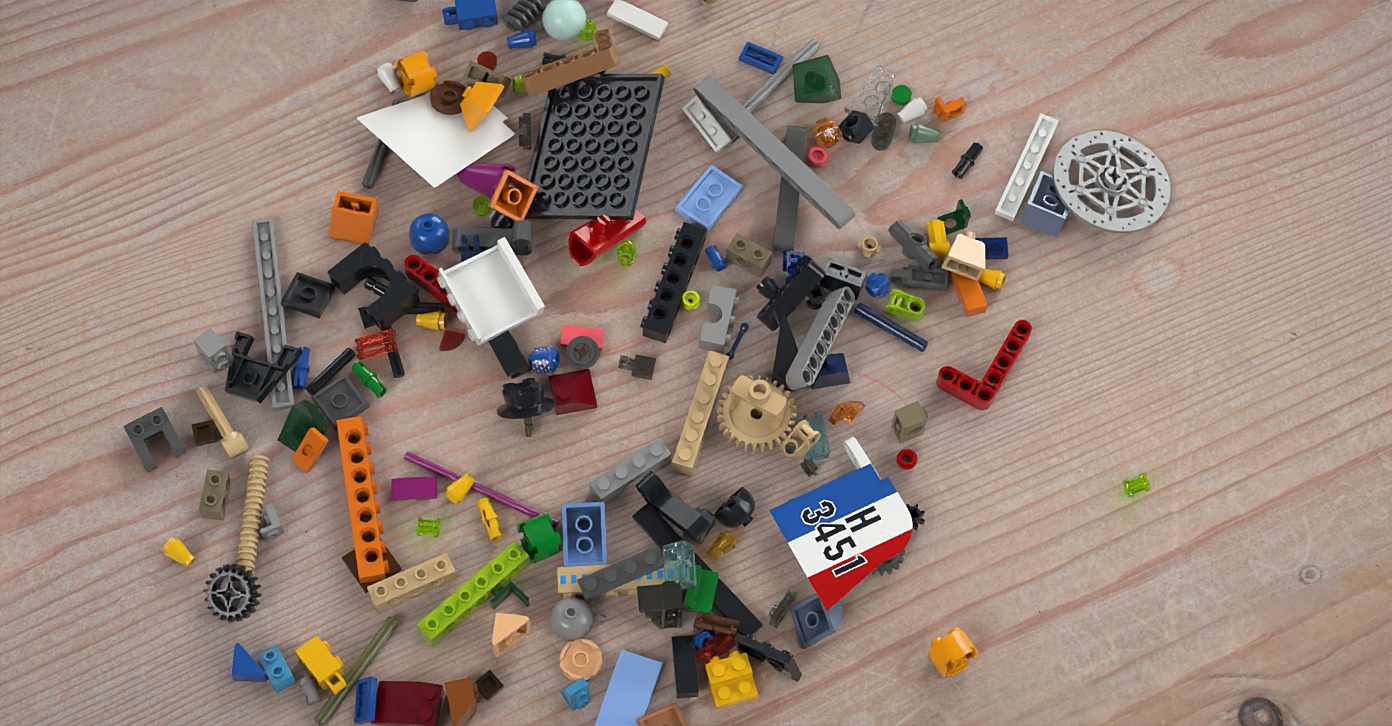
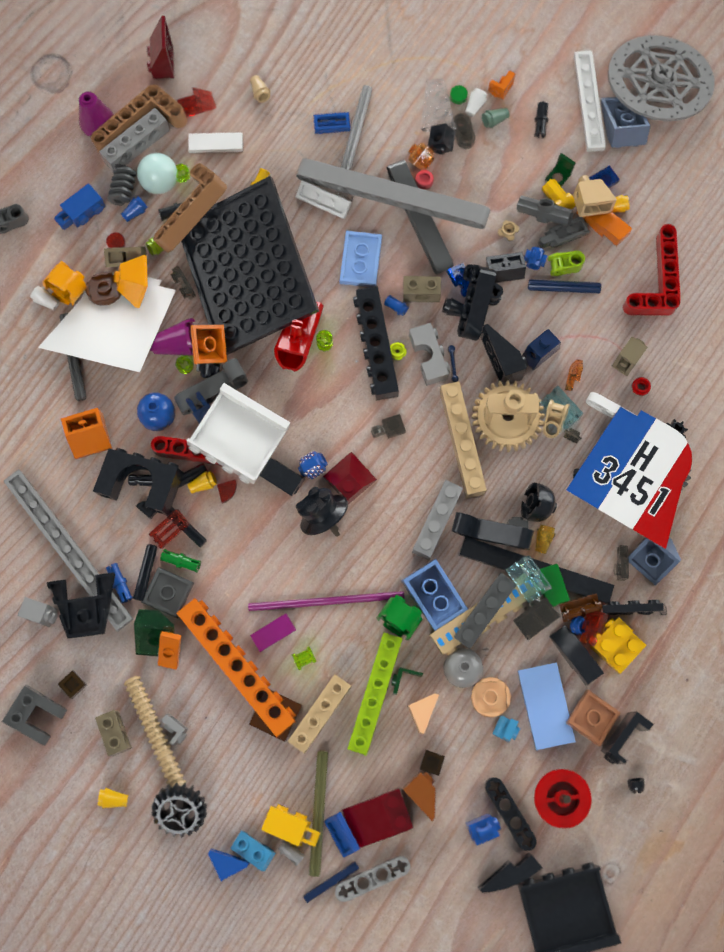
camera: 25 degrees left, 10 degrees up
tan axle [196,386,249,459] -> none
black plate [281,272,335,319] -> none
yellow cone [445,472,476,504] -> none
yellow pin [476,497,504,542] -> none
coral tile [560,325,604,351] -> none
dark grey gear [566,336,599,369] -> none
light grey beam [786,287,855,390] -> none
clear green slope [792,55,841,104] -> none

